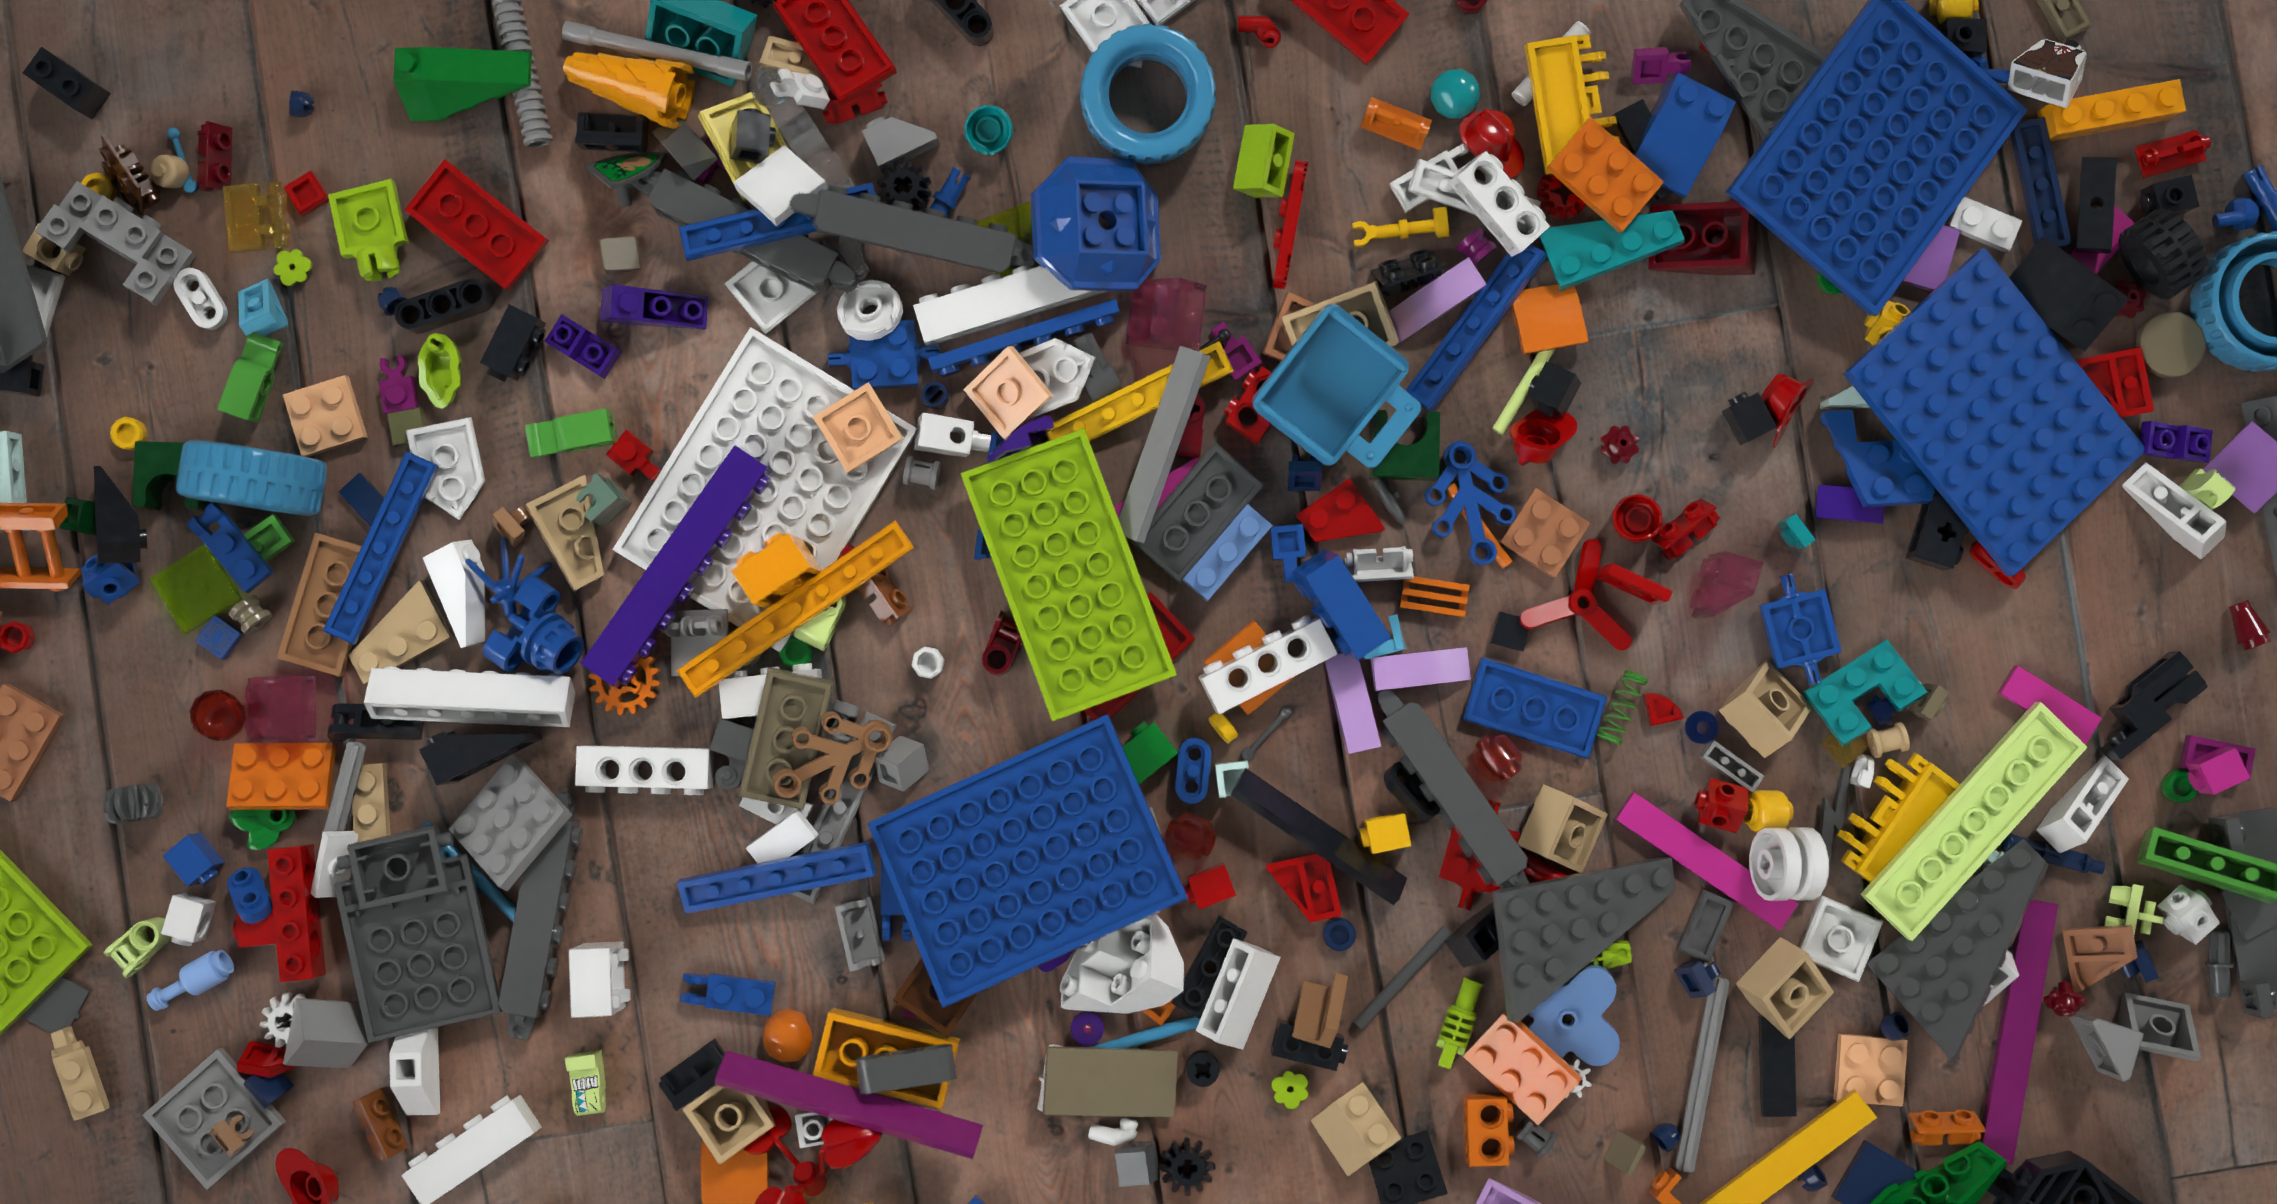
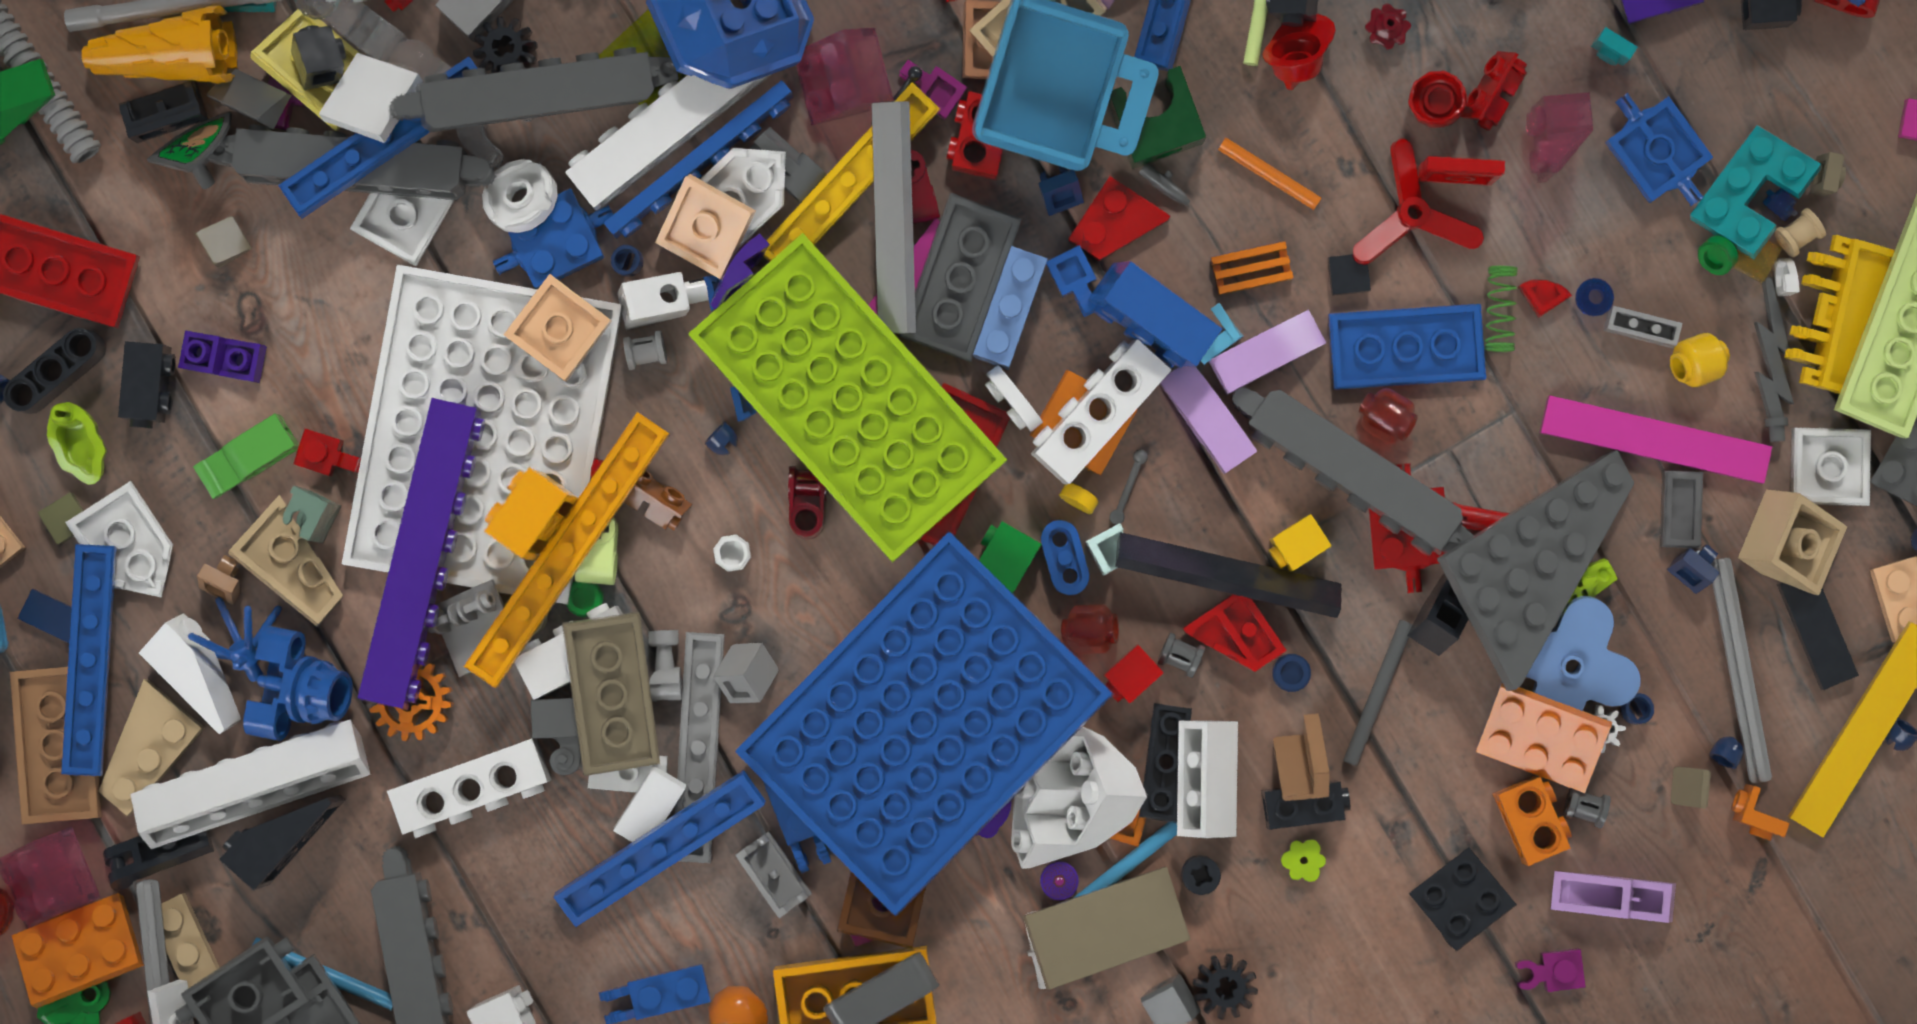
camera: 25 degrees left, 0 degrees up
magenta plate [379,355,420,415] -> none
light grey plate [449,754,572,891] -> none
dark purple slope [600,284,708,329] -> none
medium nougat plant [773,711,893,805] -> none
blue pin [930,167,971,218] -> none
white arm [1088,1117,1138,1146] -> none
tan slope [1310,1082,1402,1176] -> none
white hinge [1345,546,1414,582] -> none
black plate [1384,762,1440,821] -> none
blue plant [1424,441,1516,566] -> none
lime hinge [1436,977,1483,1069] -> none
nougat plate [1499,488,1591,579] -> none
tan slope [1517,784,1608,873] -> none
red brick [1694,778,1748,833] -> none
tan slope [1719,660,1813,758] -> none
white wheel [1749,827,1829,901] -> none
none -> dark blue hinge [704,422,738,456]
none -> white plate [984,365,1043,431]
none -> dark grey bush [1157,632,1205,678]
none -> dark blue hinge [1620,693,1654,725]
none -> green tile [1698,236,1738,275]

